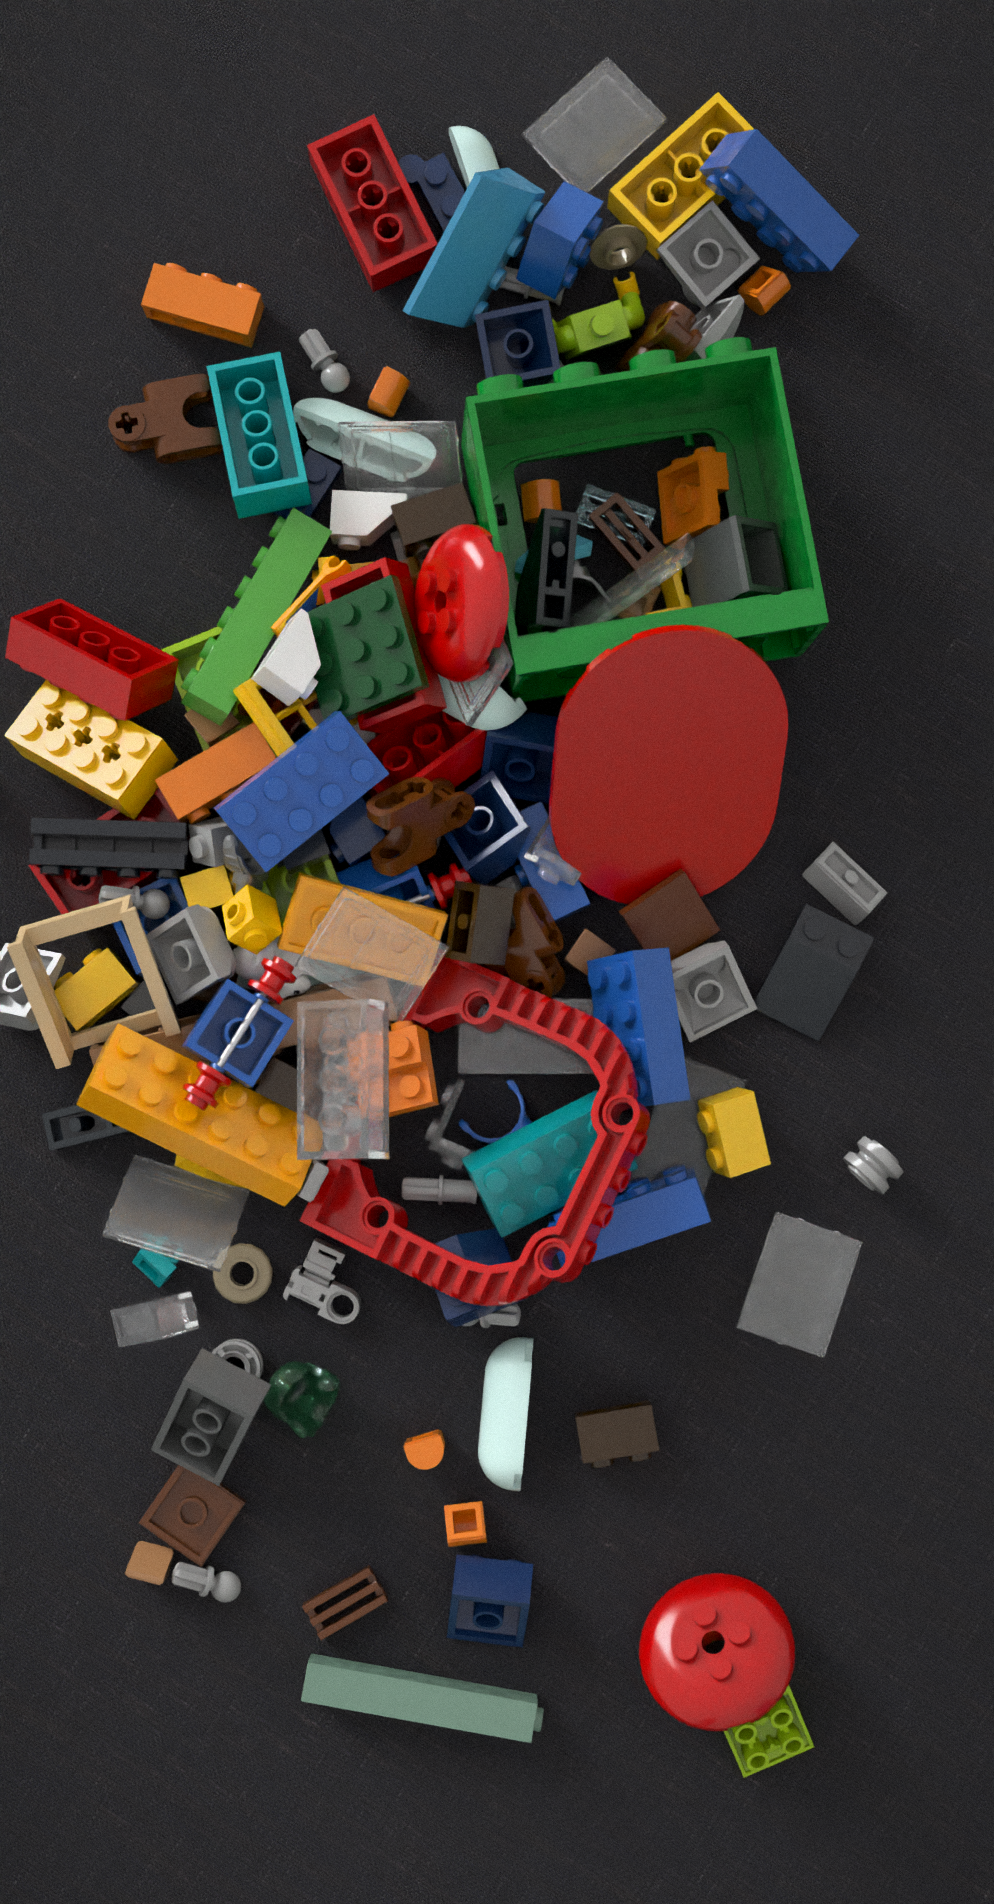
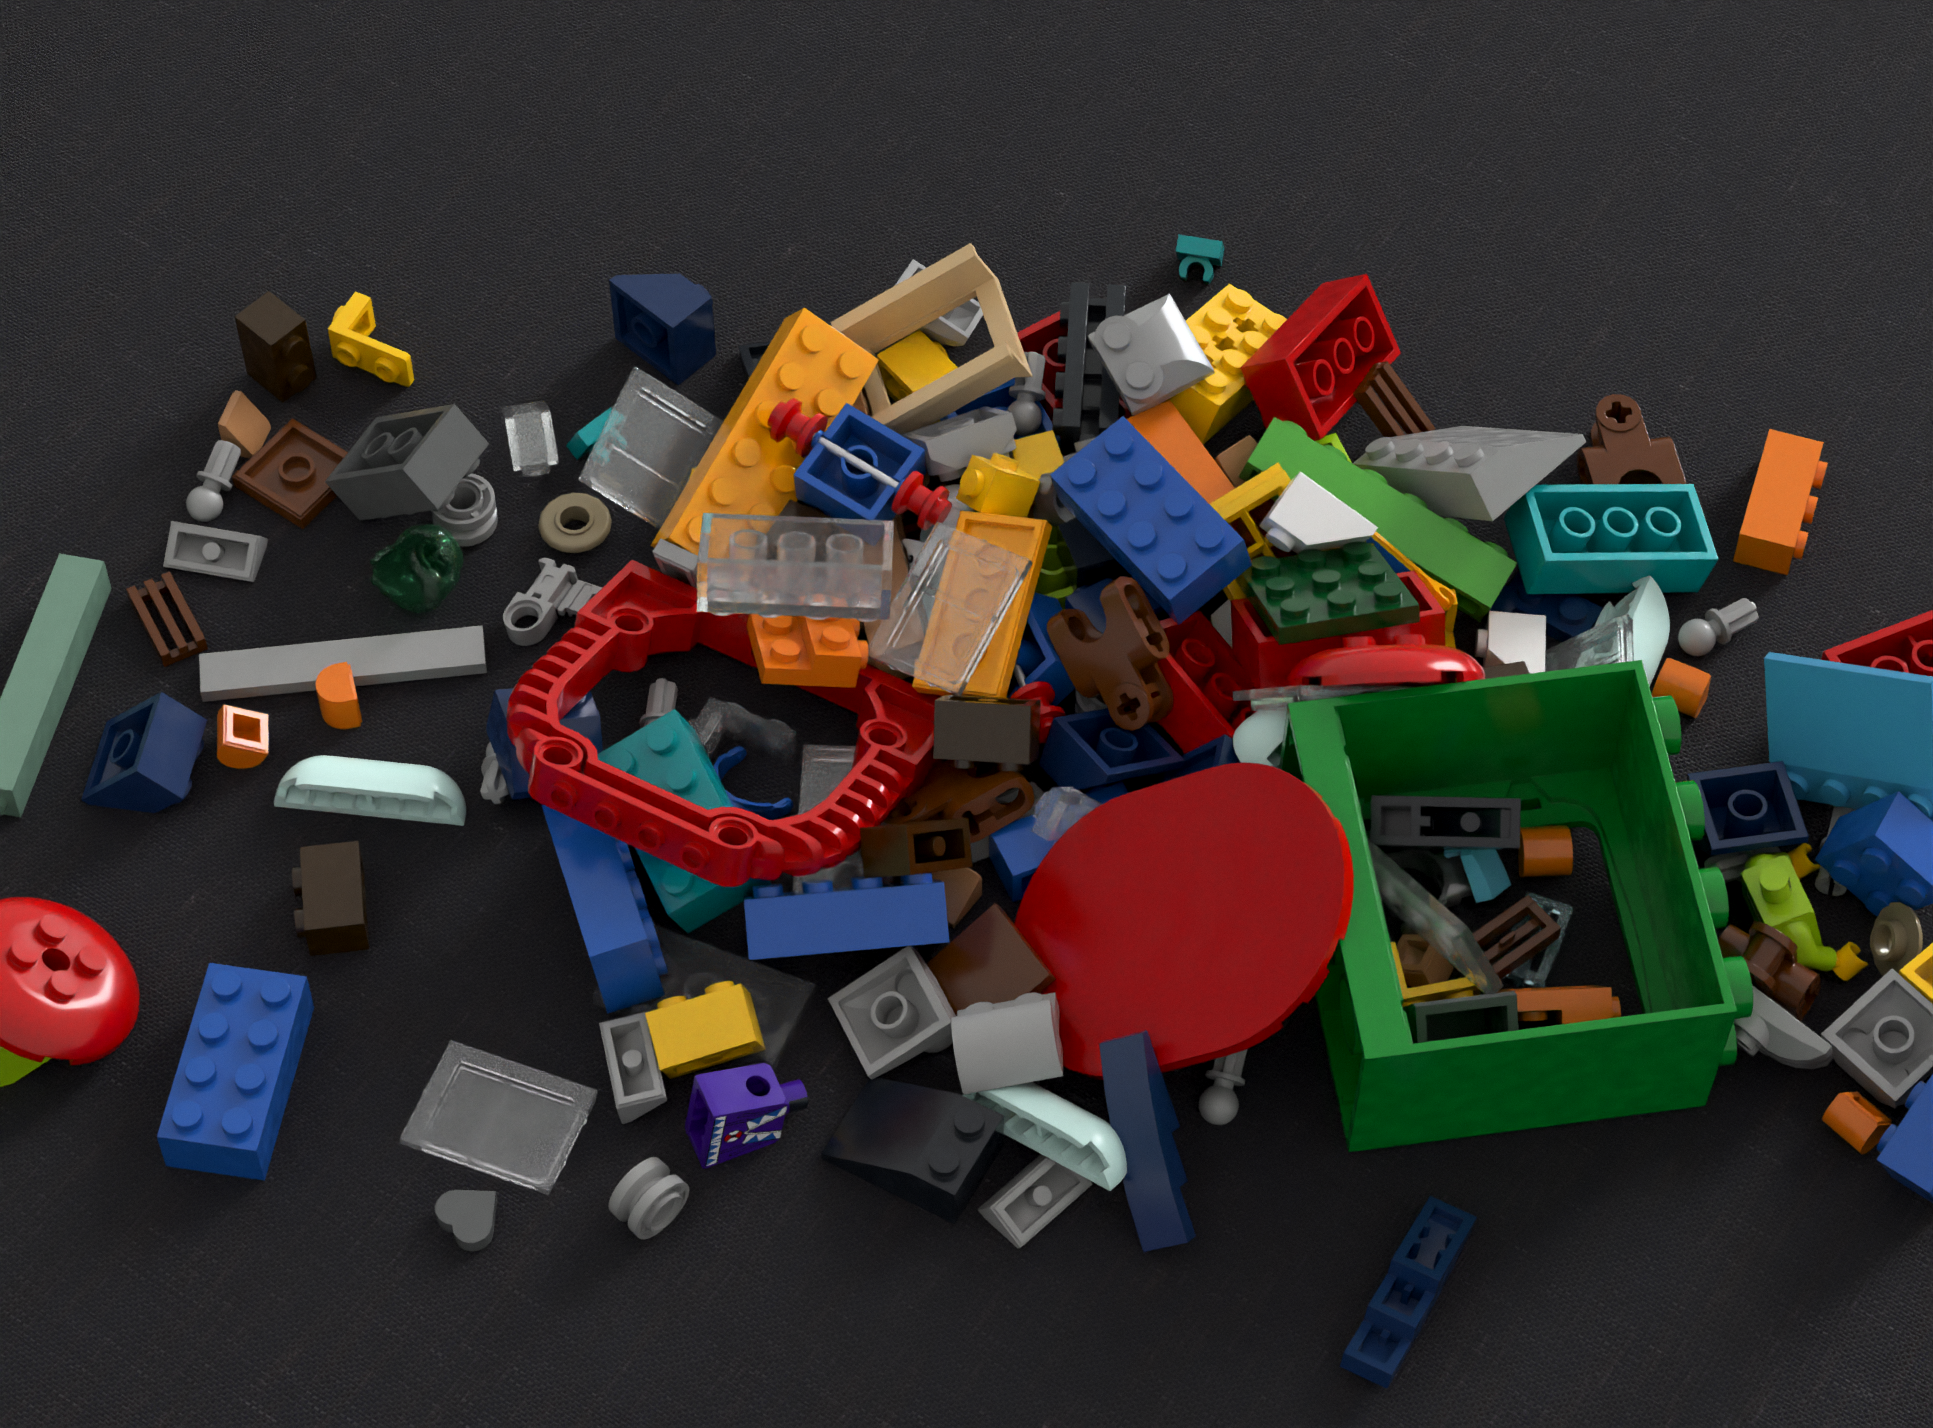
camera: 90 degrees right, 30 degrees down
none -> blue brick [157,963,314,1181]
none -> light grey slope [163,521,268,582]
none -> light grey tile [199,625,487,702]
none -> dark brown brick [235,291,317,402]
none -> yellow bracket [328,291,414,387]
none -> dark grey tile [435,1190,497,1252]
none -> light grey slope [599,1011,667,1124]
none -> dark blue slope [609,273,716,385]
none -> dark purple torso [685,1063,808,1169]
none -> dark brown brick [860,818,973,878]
none -> light grey brick [951,992,1063,1095]
none -> light aqua brick [962,1082,1127,1191]
none -> light grey slope [1088,294,1215,416]
none -> dark blue slope [1099,1030,1196,1252]
none -> dark blue slope [1340,1196,1477,1389]
none -> light grey slope [1352,426,1586,521]
none -> reddish brown tile [1353,361,1436,437]

